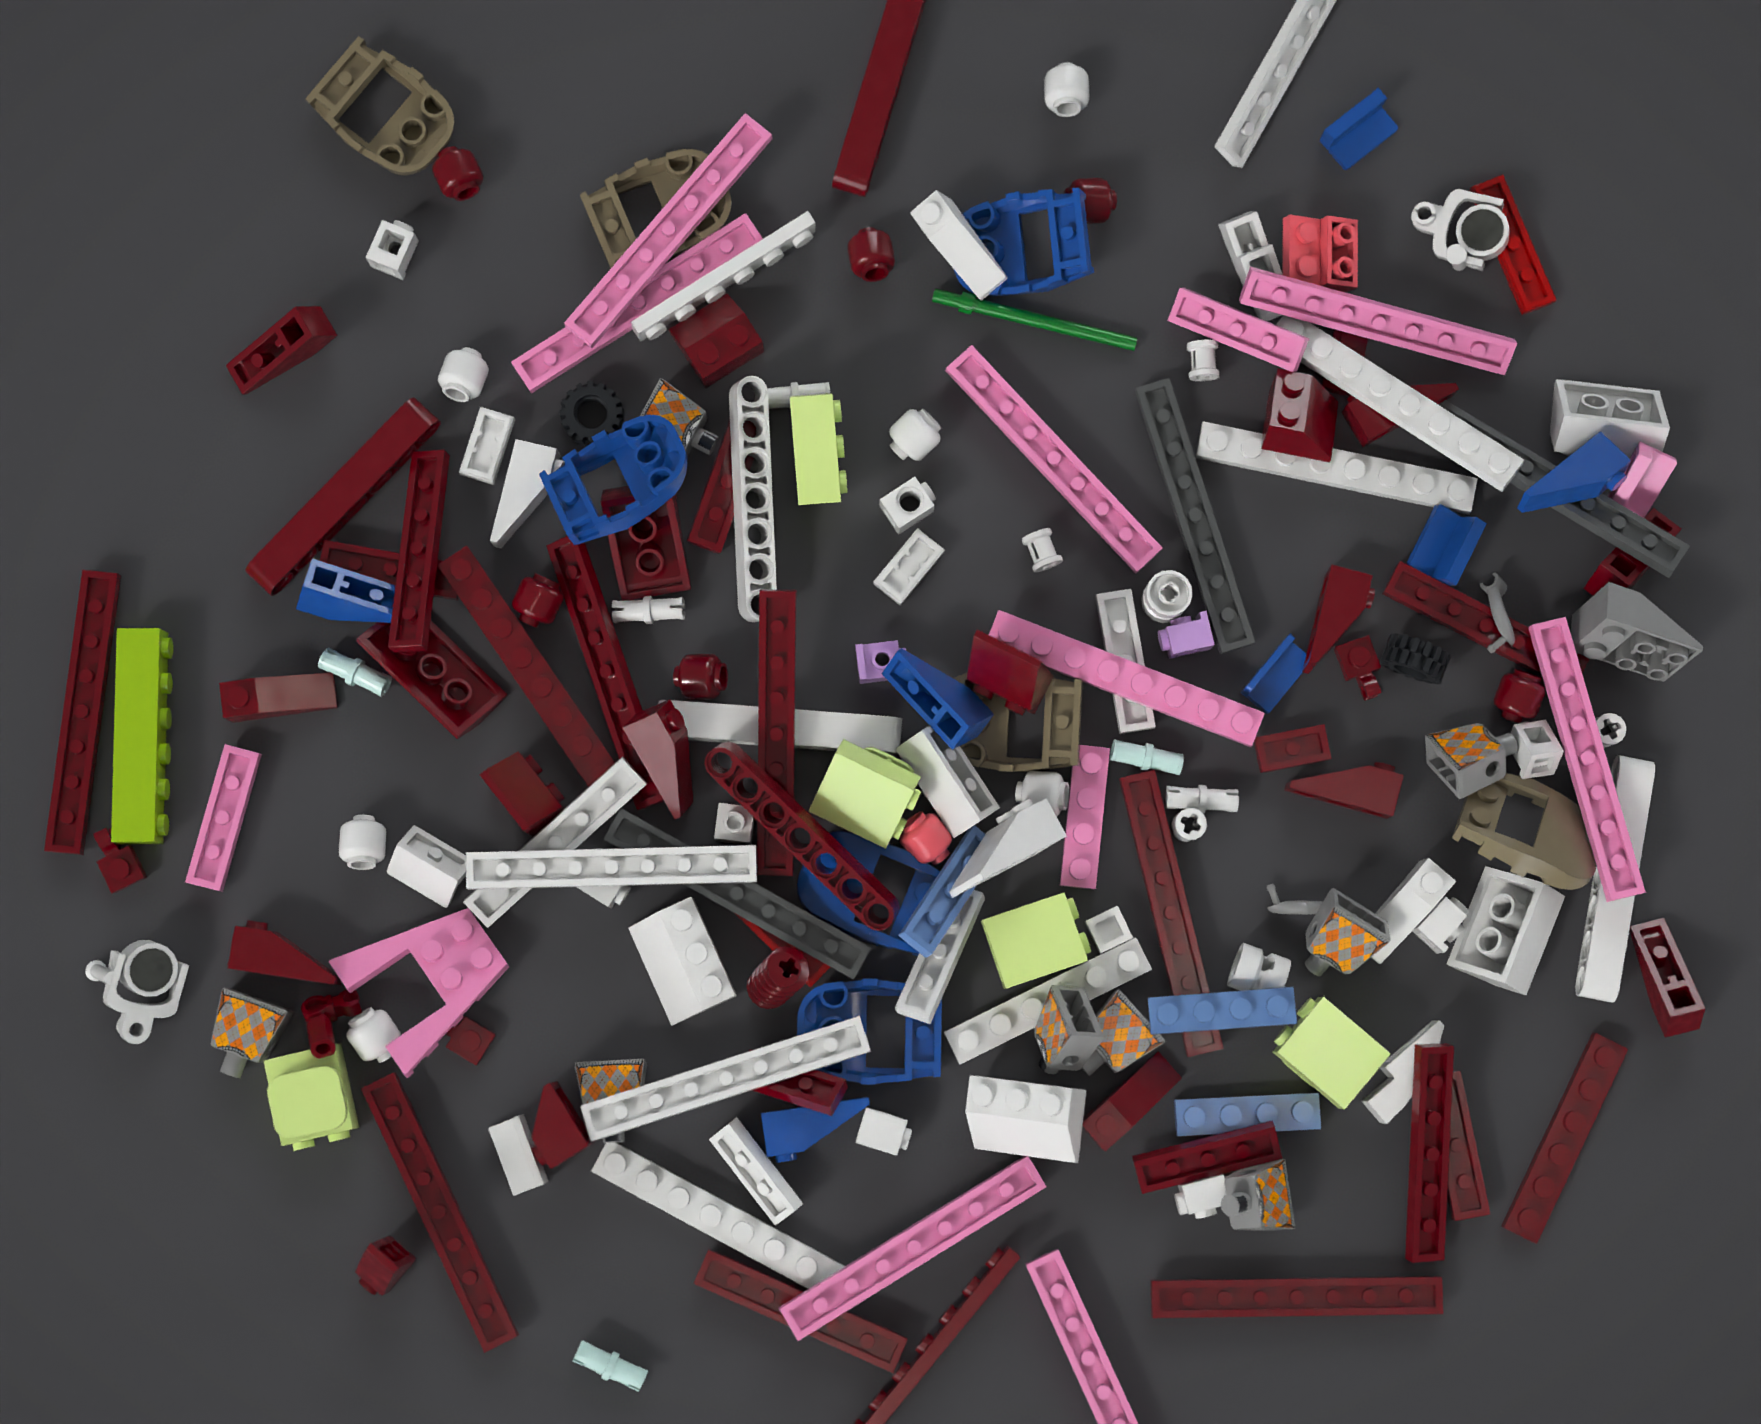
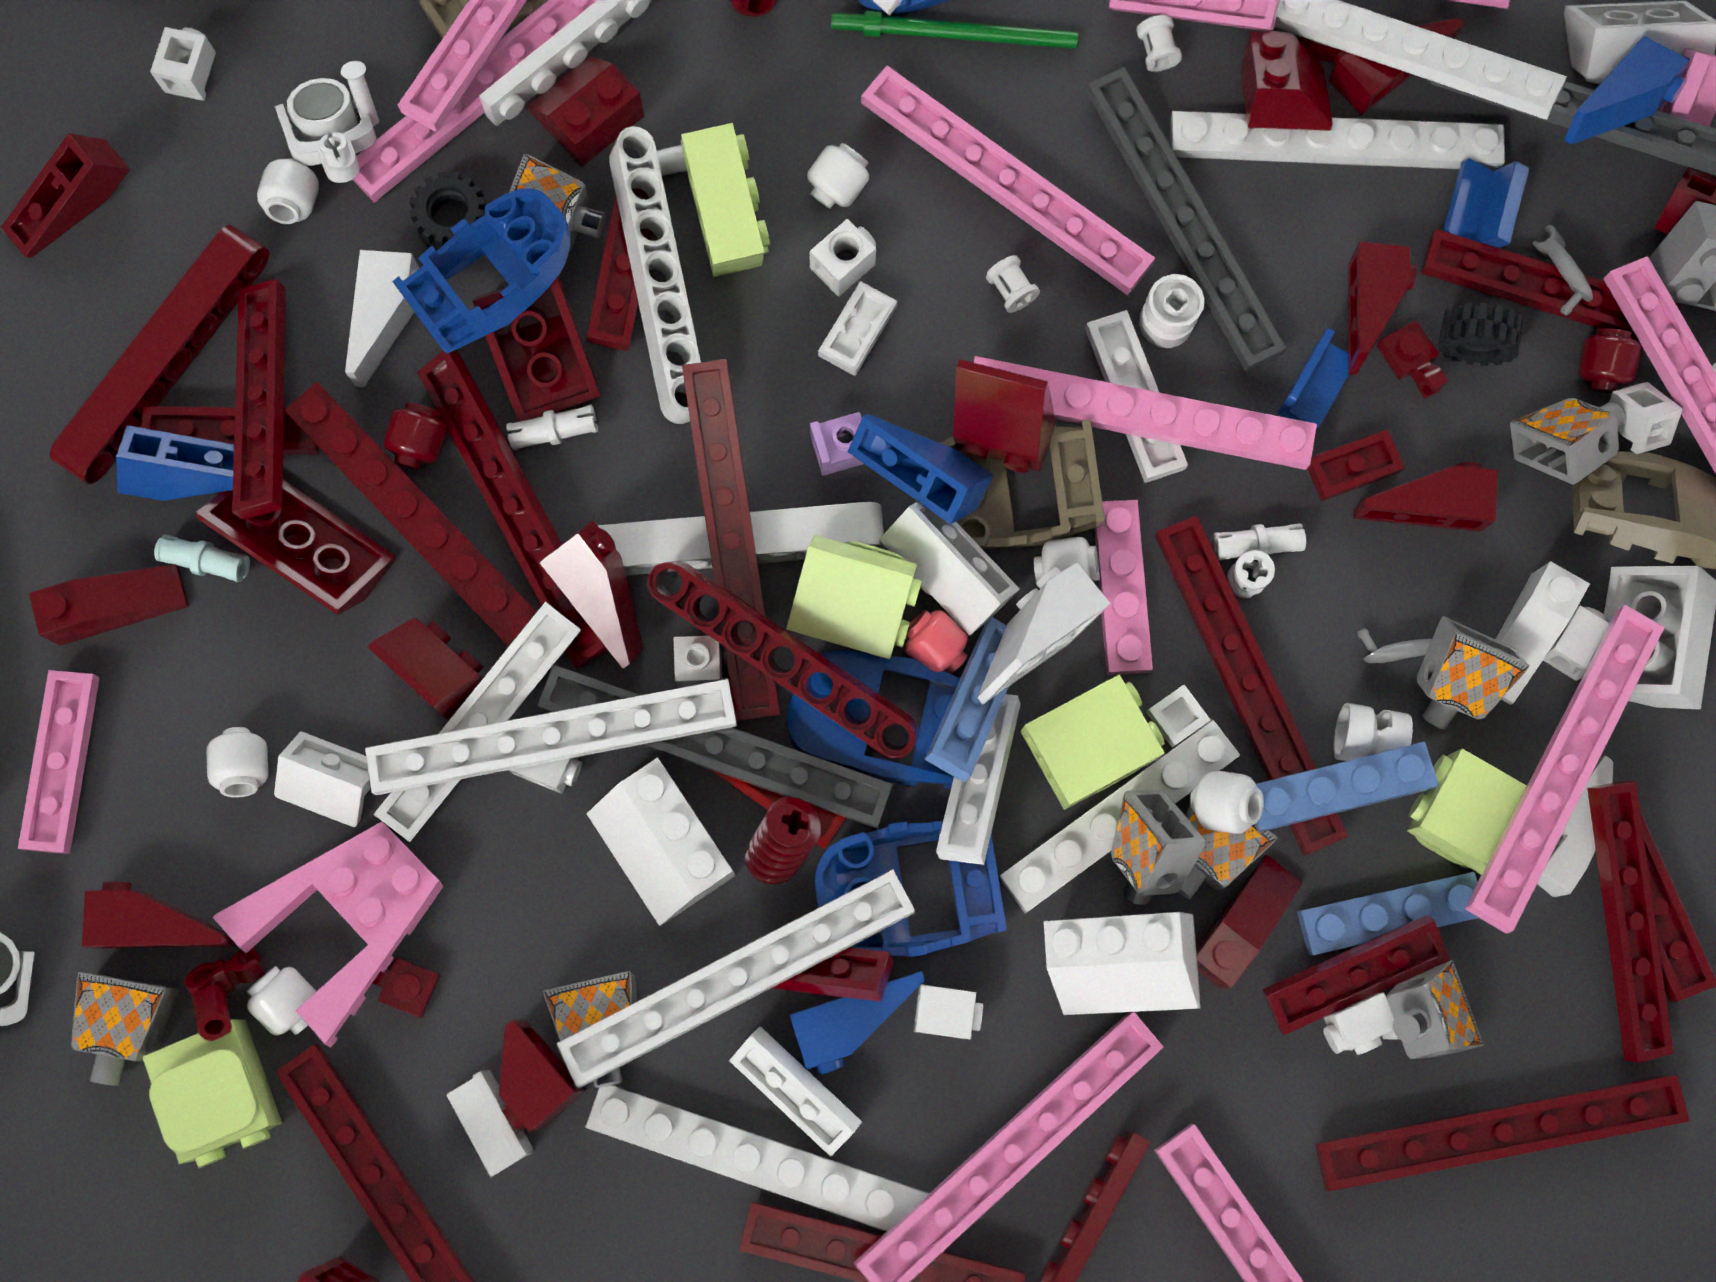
camera: 10 degrees left, 5 degrees down
white plate [459,407,515,485] -> none
dark red head [673,654,728,700] -> none
light aqua pin [1110,739,1184,775] -> none
lavender brick [1158,611,1215,659] -> none
none -> white piece [275,61,379,183]
none -> white head [1190,771,1264,834]
none -> bright pink plate [1465,605,1665,934]

